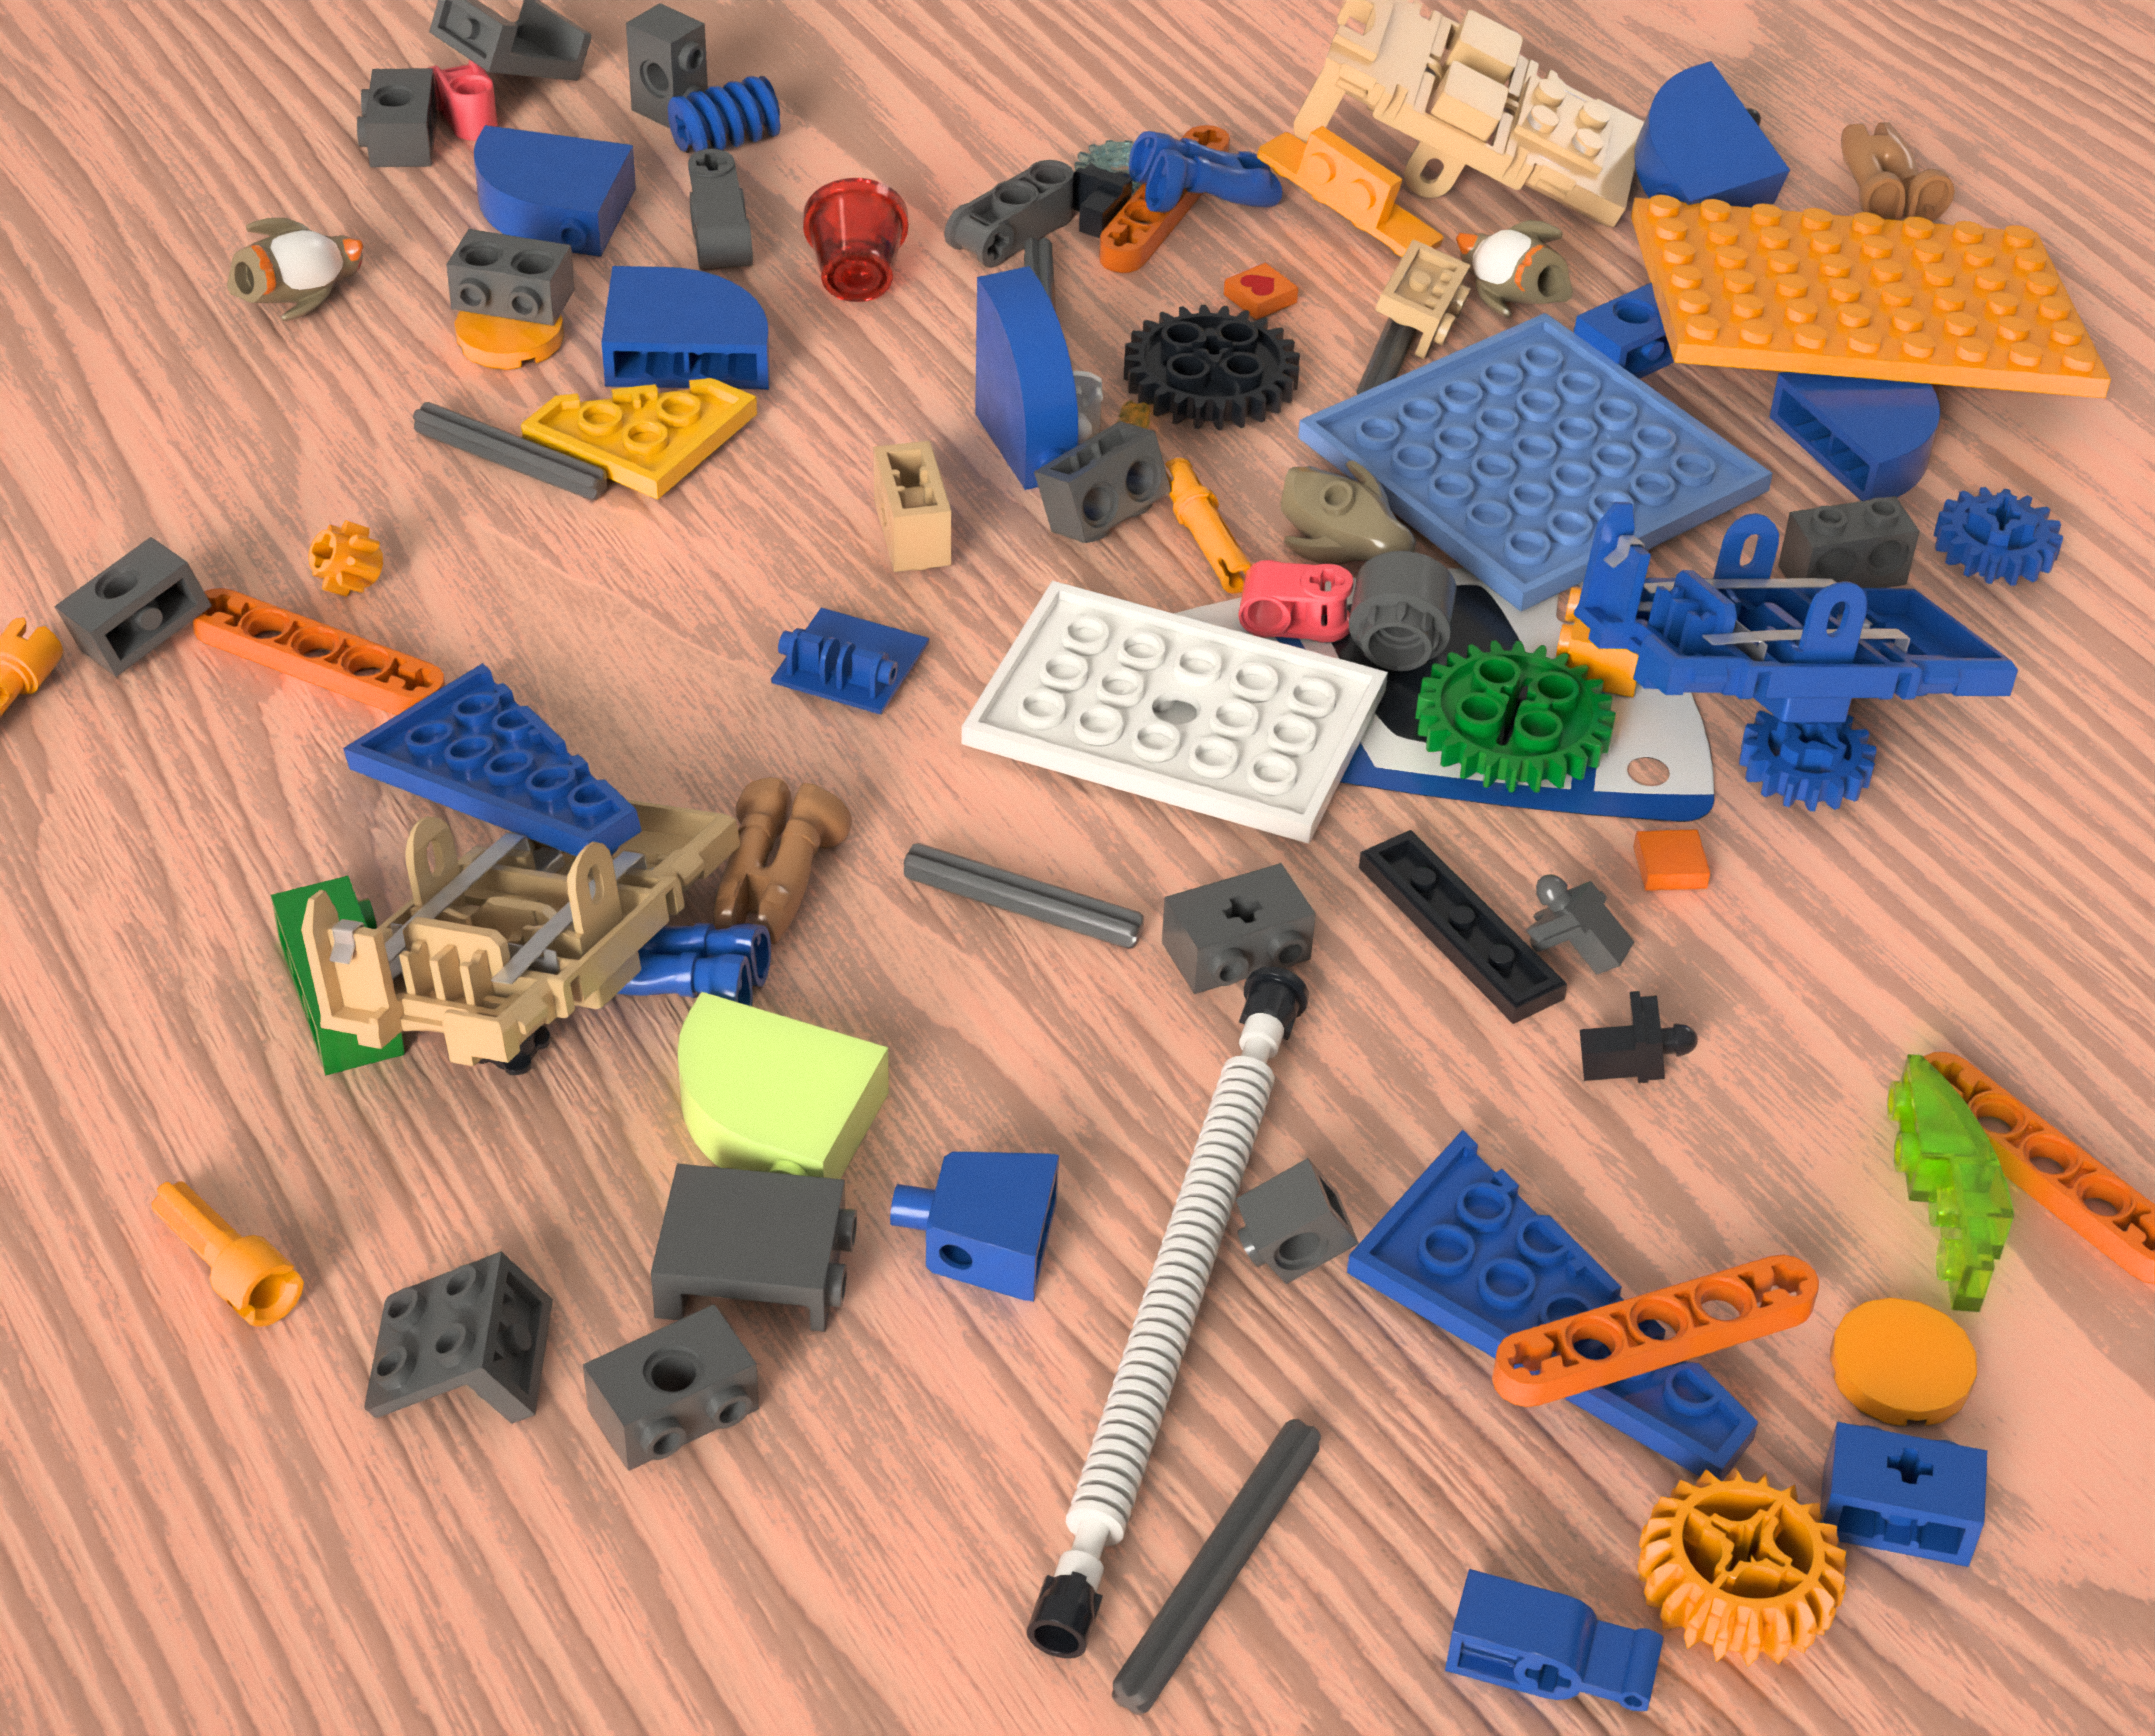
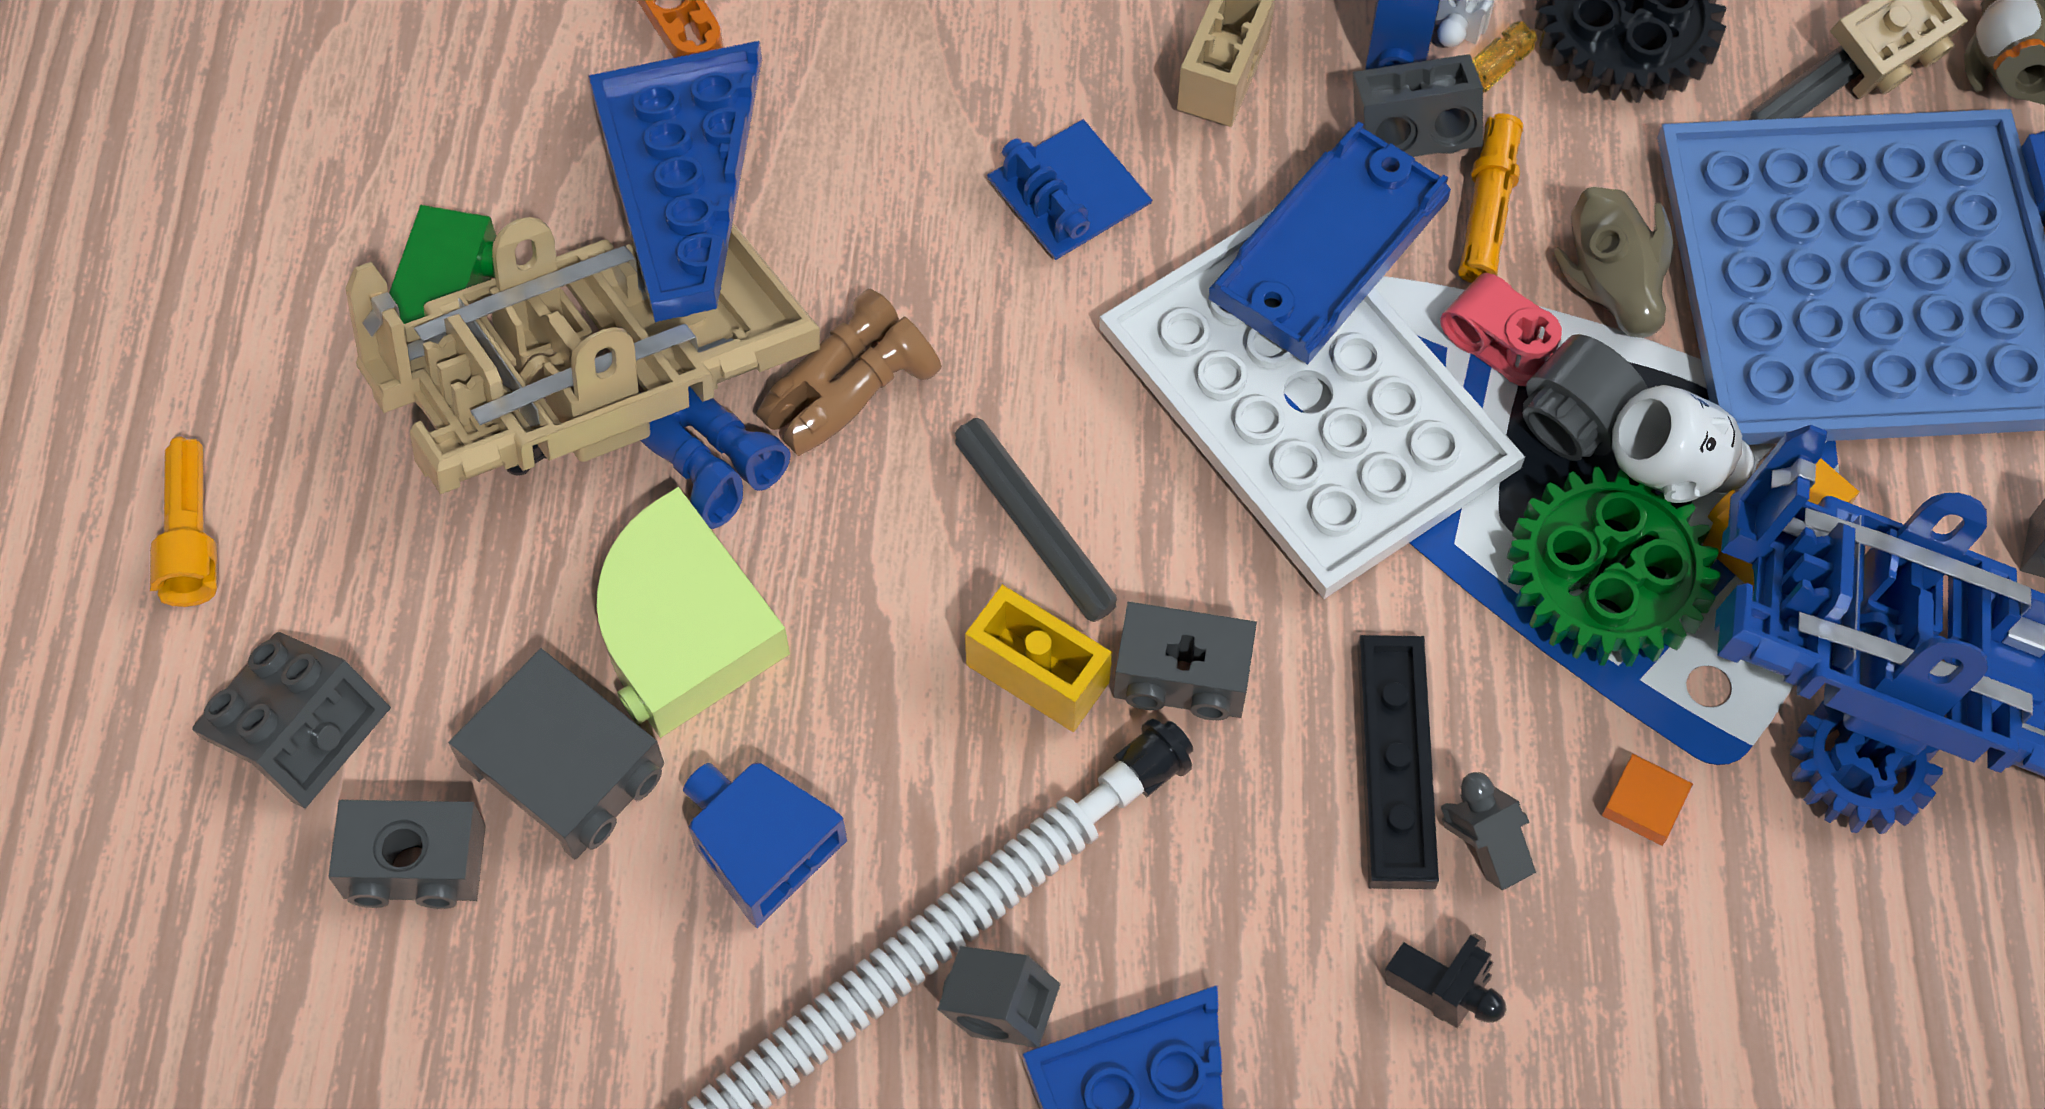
camera: 35 degrees right, 20 degrees up
none -> yellow brick [965,584,1112,733]
none -> blue piece [1208,121,1451,365]
none -> white piece [1612,385,1754,503]

